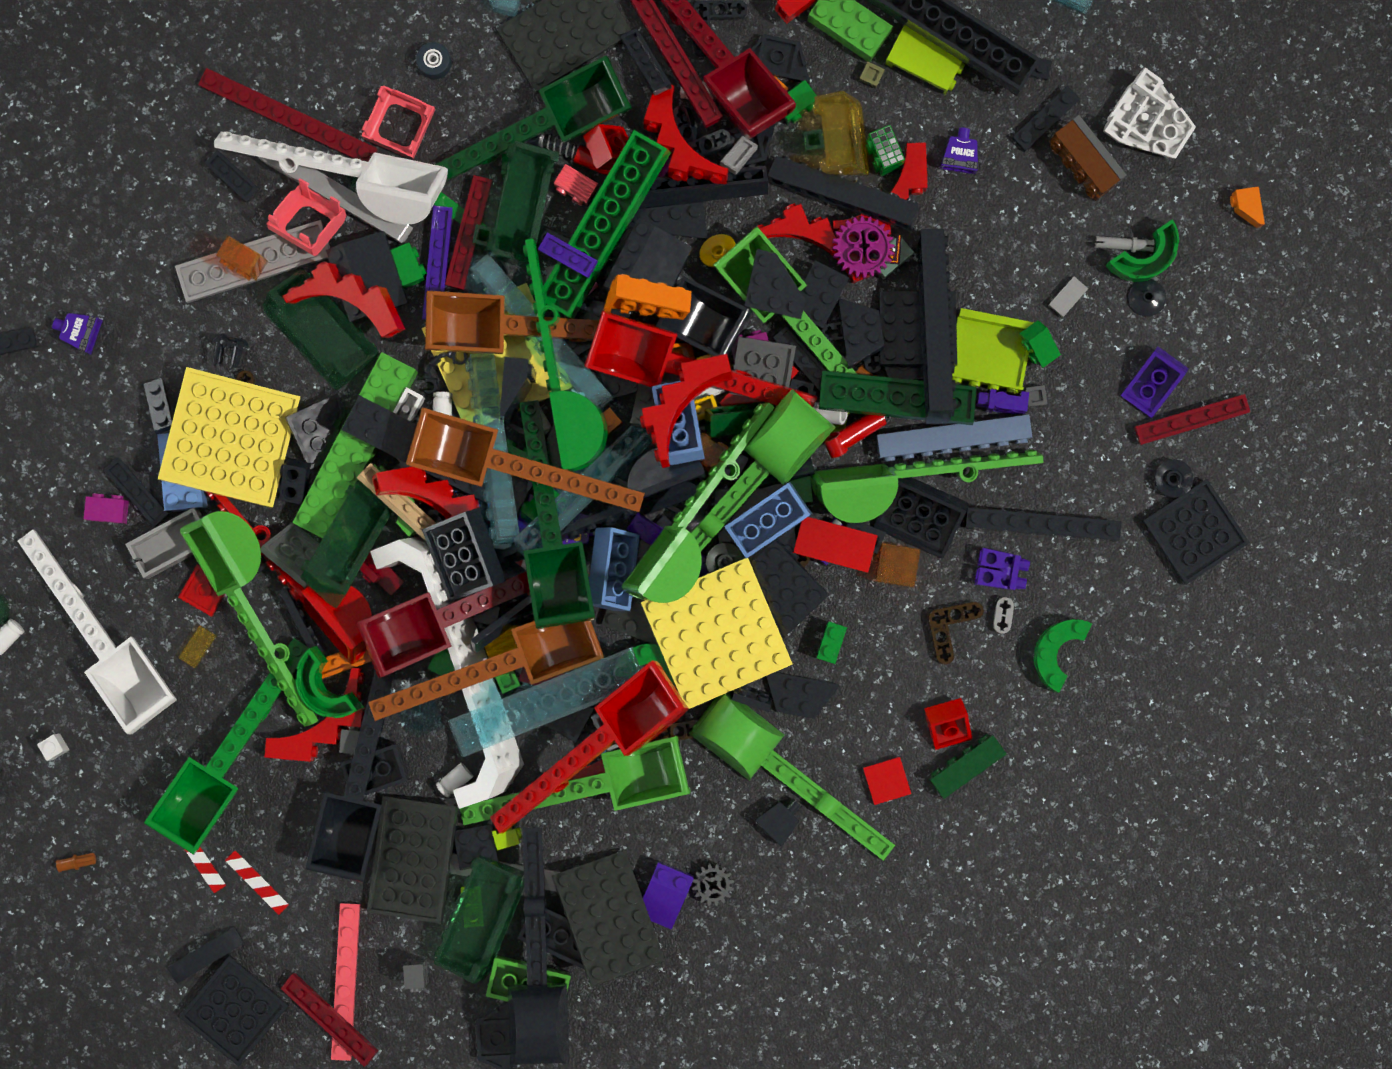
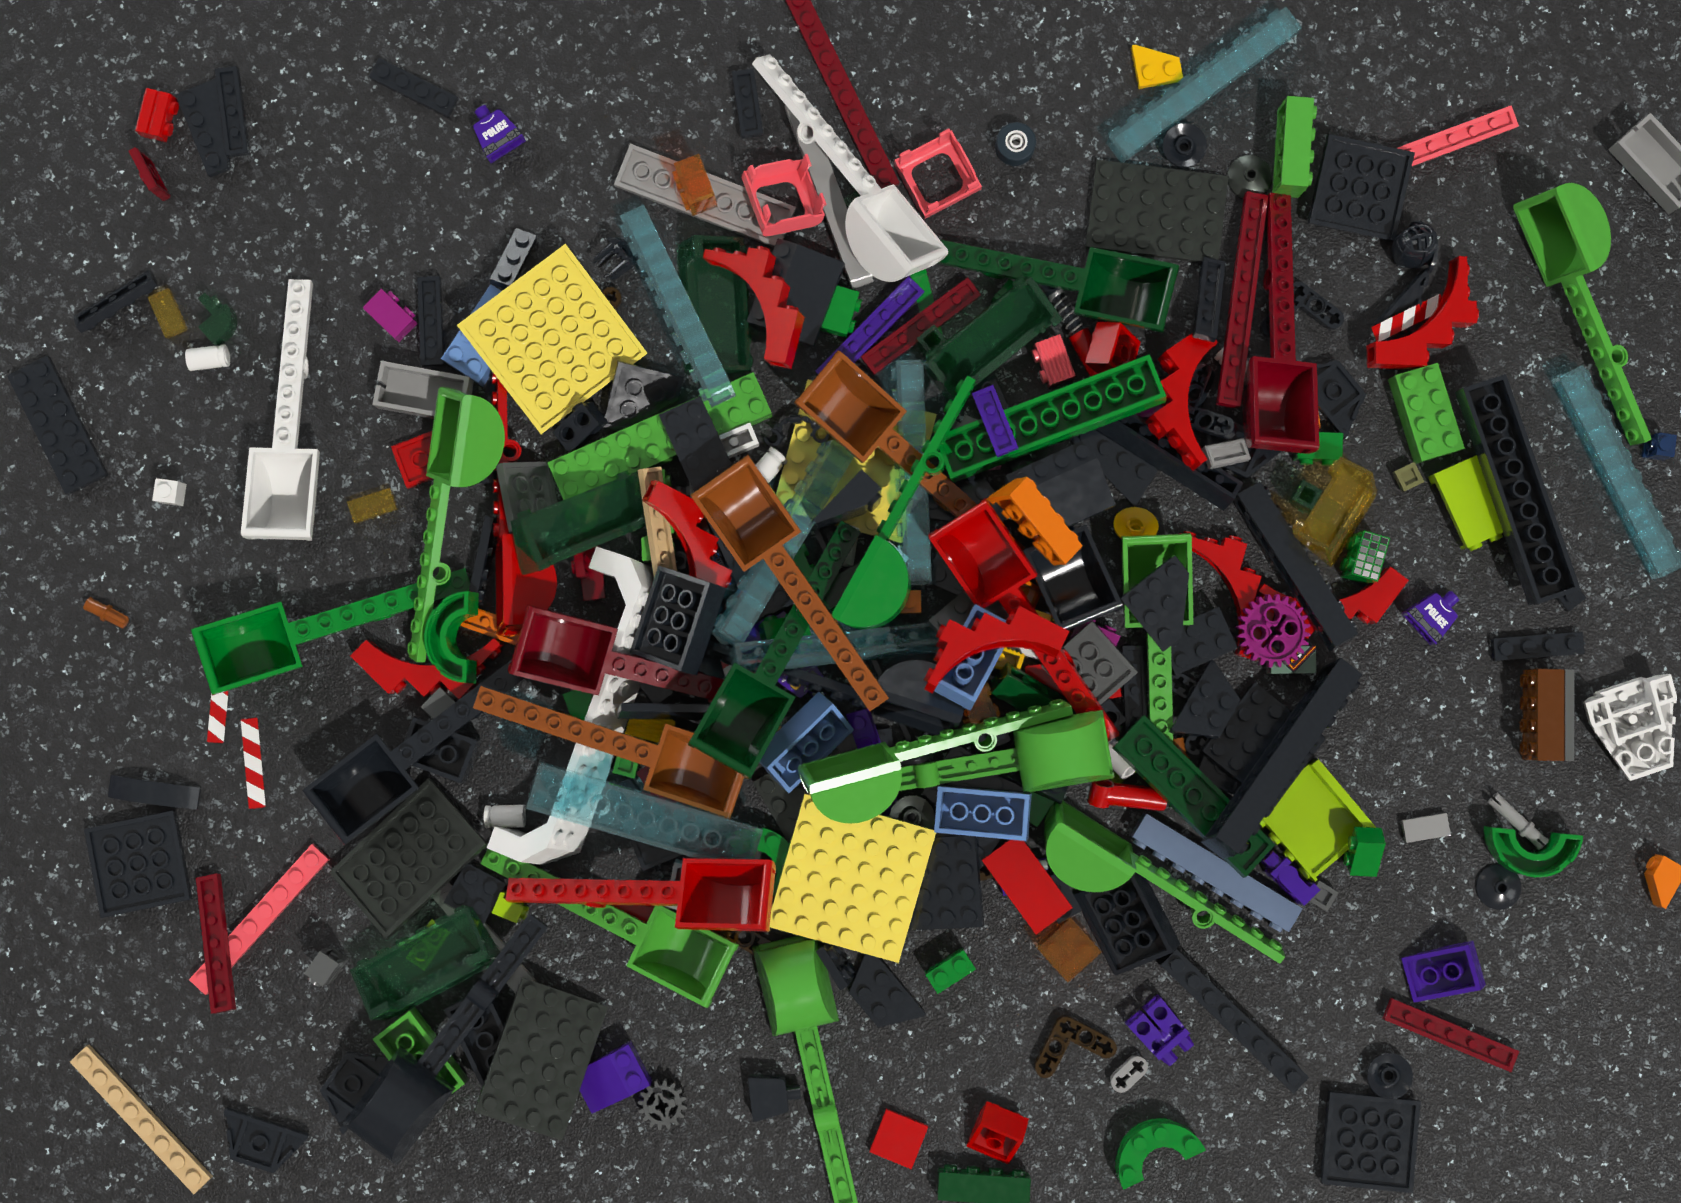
camera: 40 degrees right, 0 degrees up
none -> clear light blue brick [619,204,736,408]

